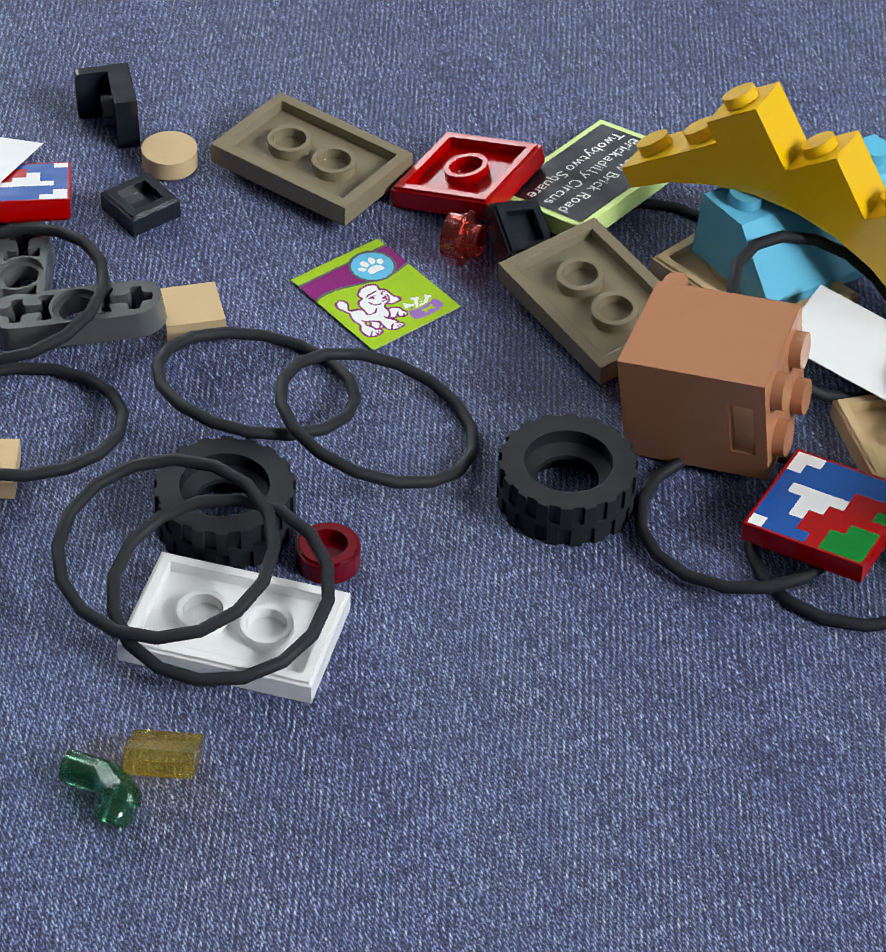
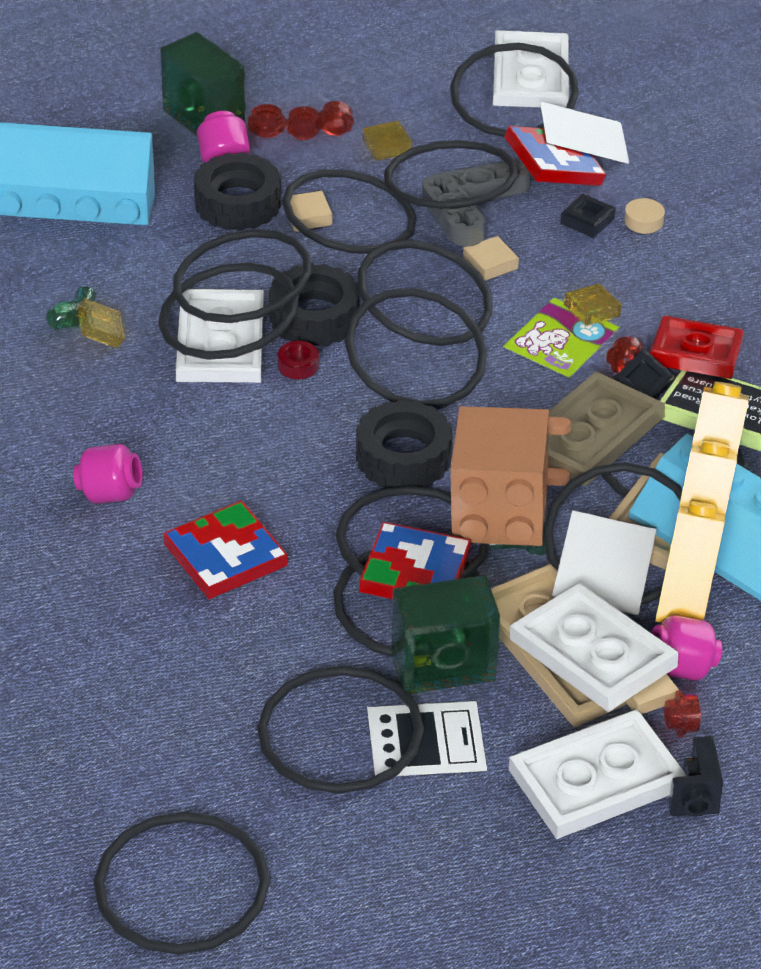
camera: 75 degrees right, 0 degrees up
black bracket [73,62,141,149] -> none
dark tan plate [211,92,413,226] -> none
none -> dark pink head [73,444,143,504]
none -> tile [163,500,288,600]
none -> clear yellow tile [564,283,622,326]

